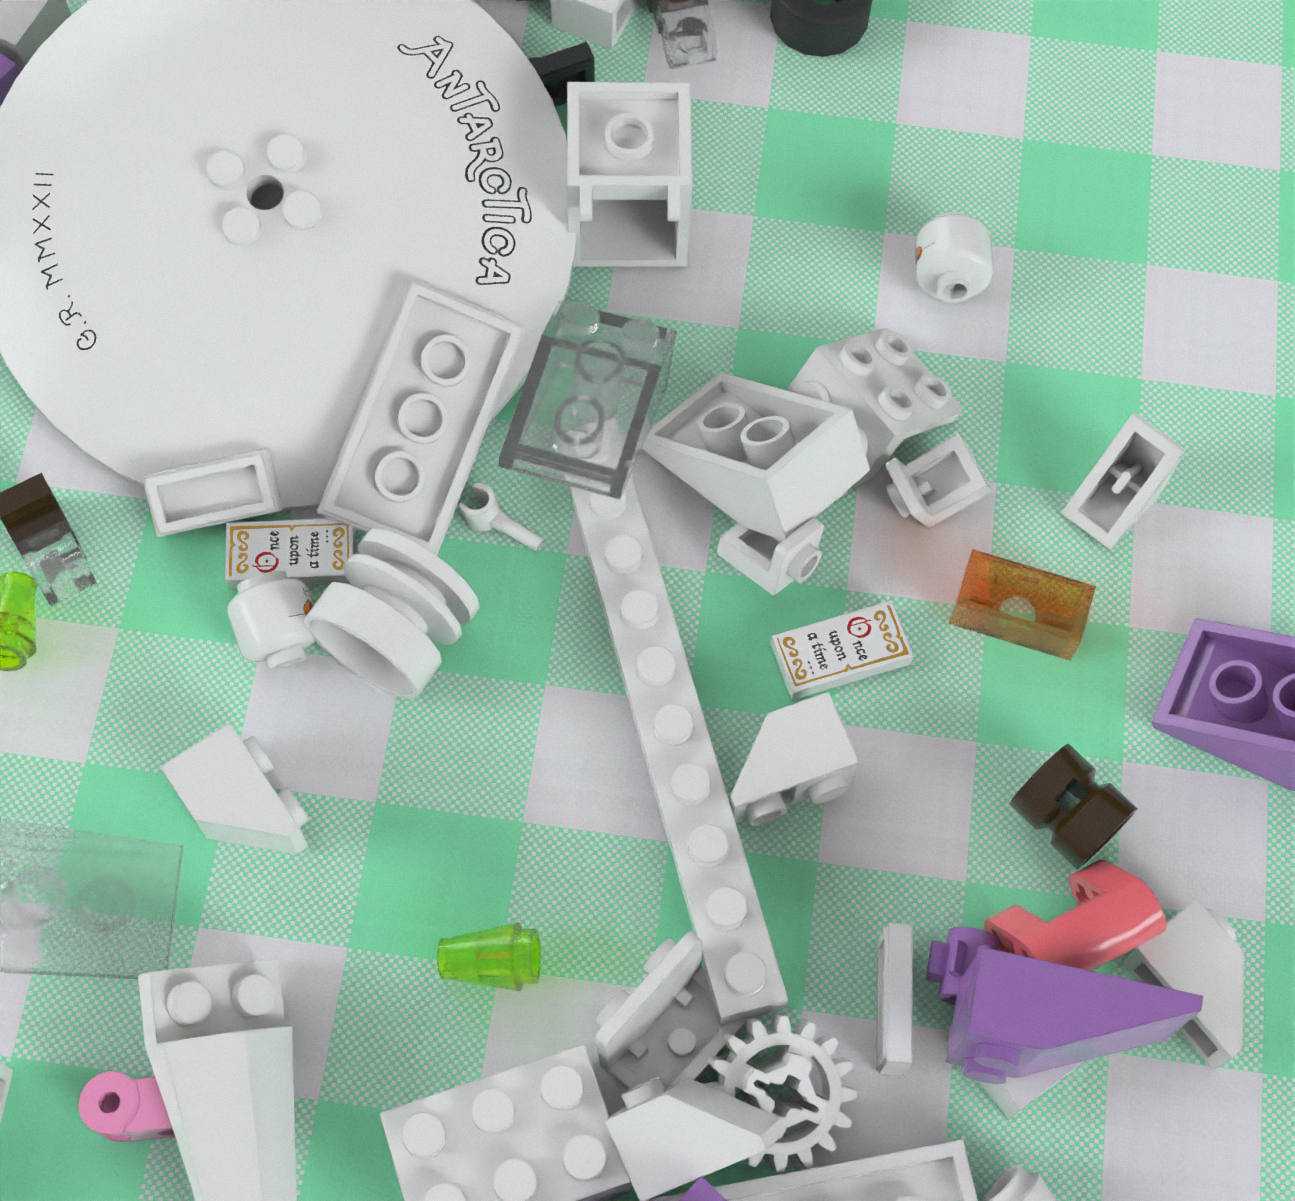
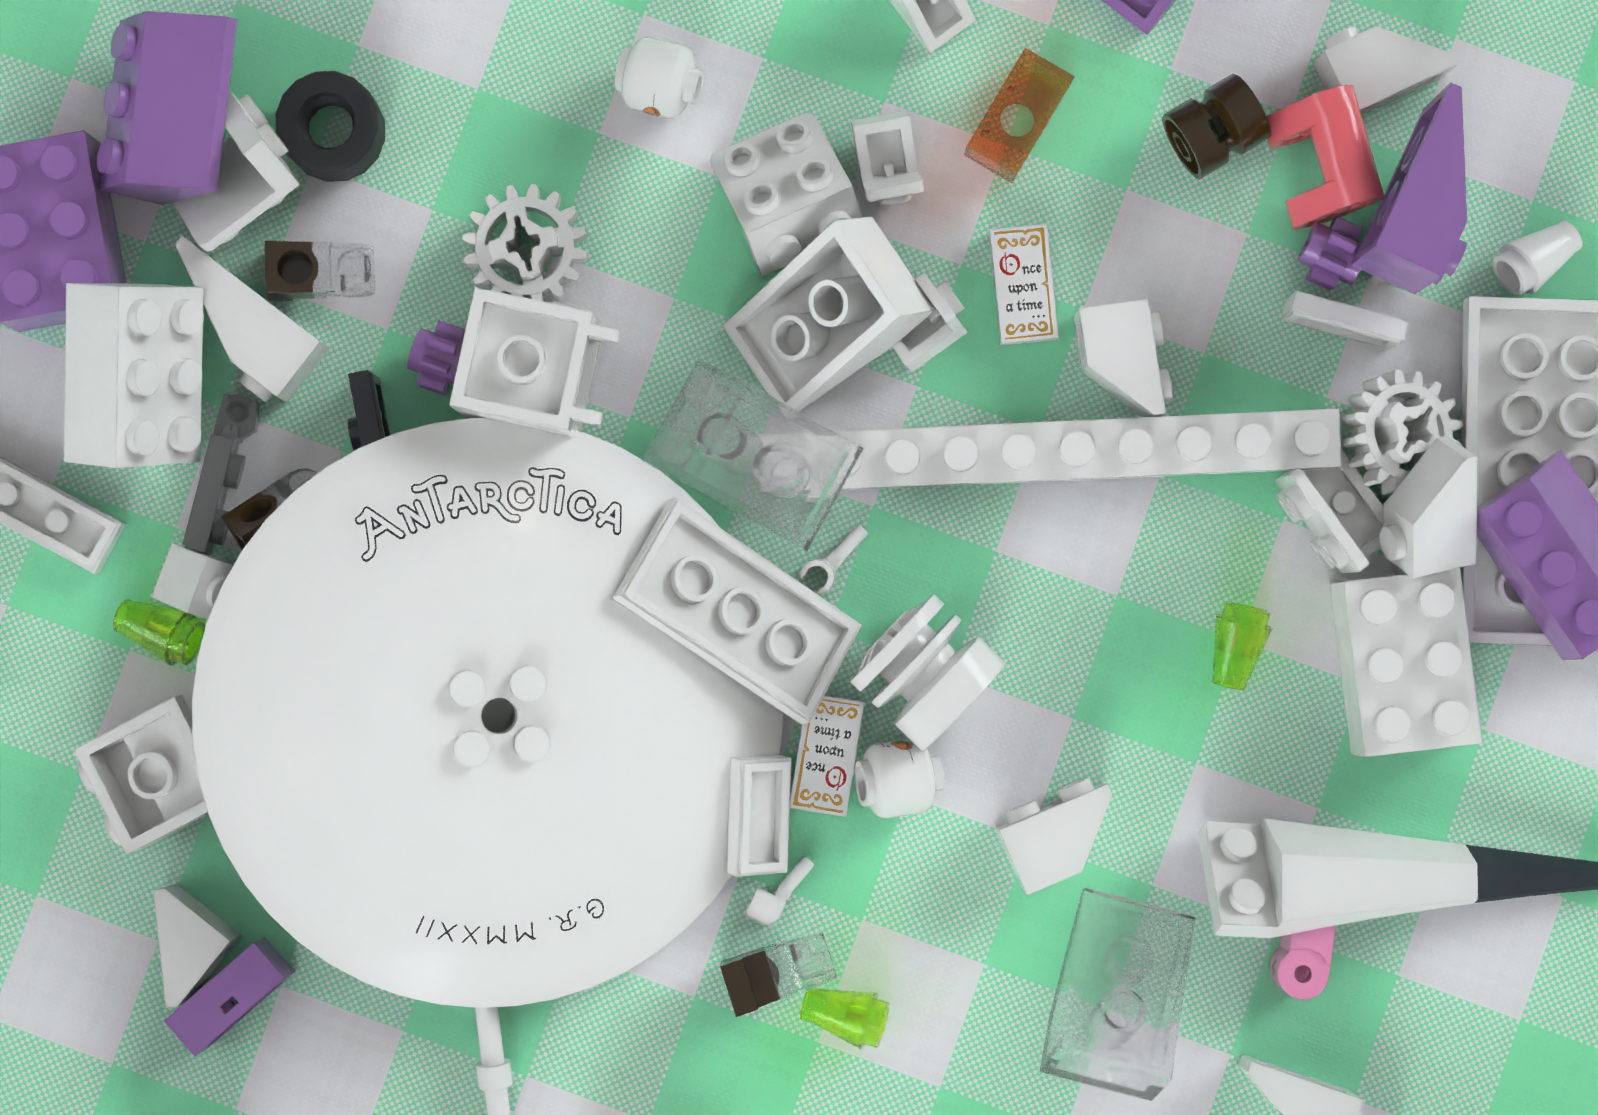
camera: 80 degrees left, 20 degrees up
none -> white gear [462,184,589,302]
none -> white hand [745,856,815,926]

